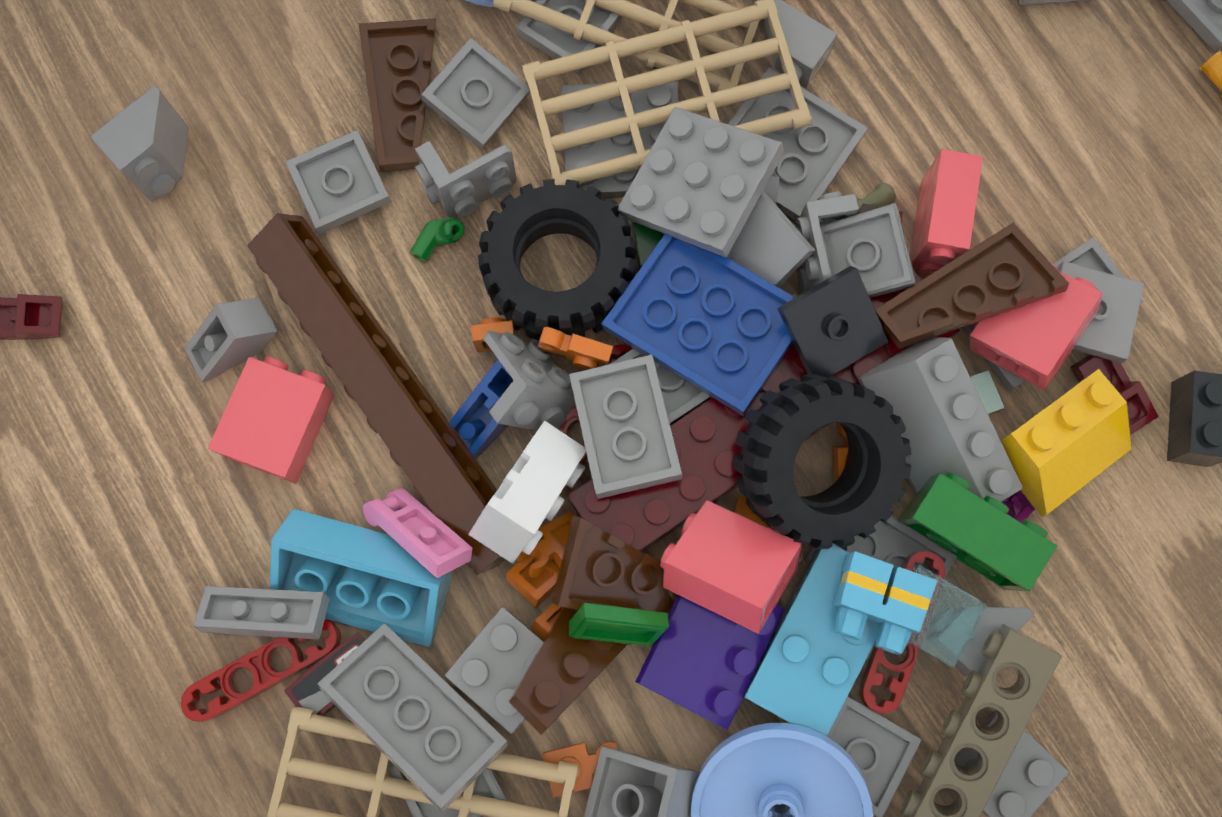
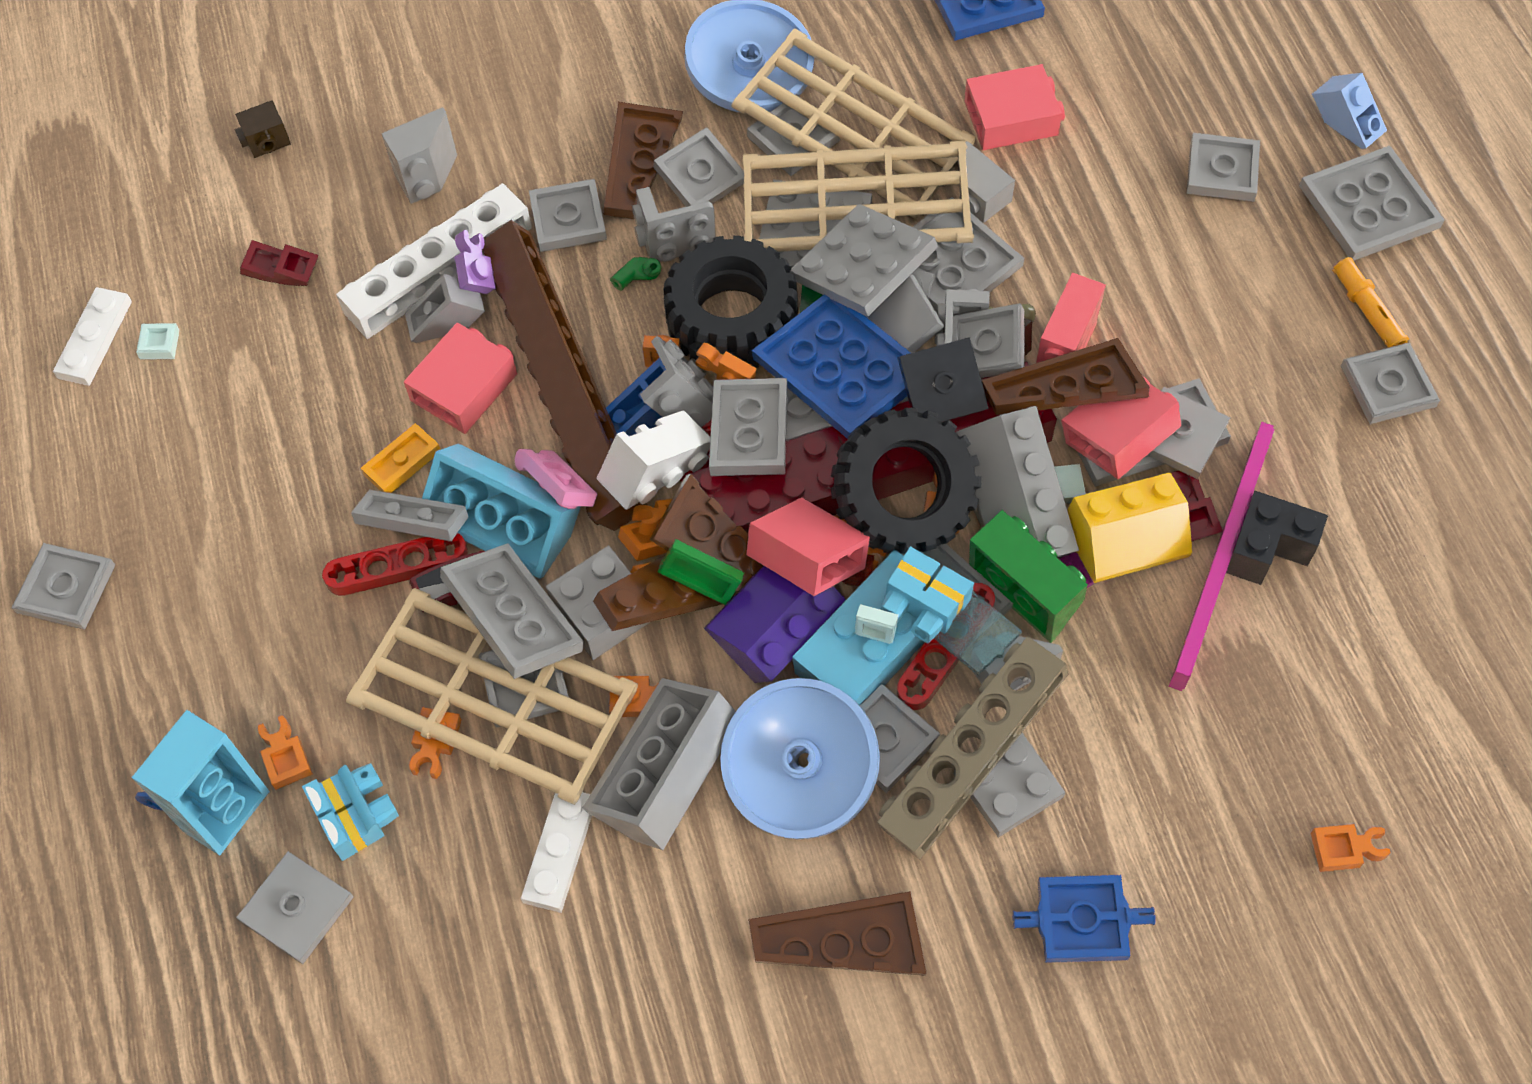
camera: 15 degrees right, 15 degrees down
none -> white brick [336,183,532,339]
none -> light orange plate [361,423,441,493]
none -> medium lavender plate [455,230,496,294]
none -> light aqua tile [855,604,898,644]
none -> dark pink tile [1168,422,1275,691]

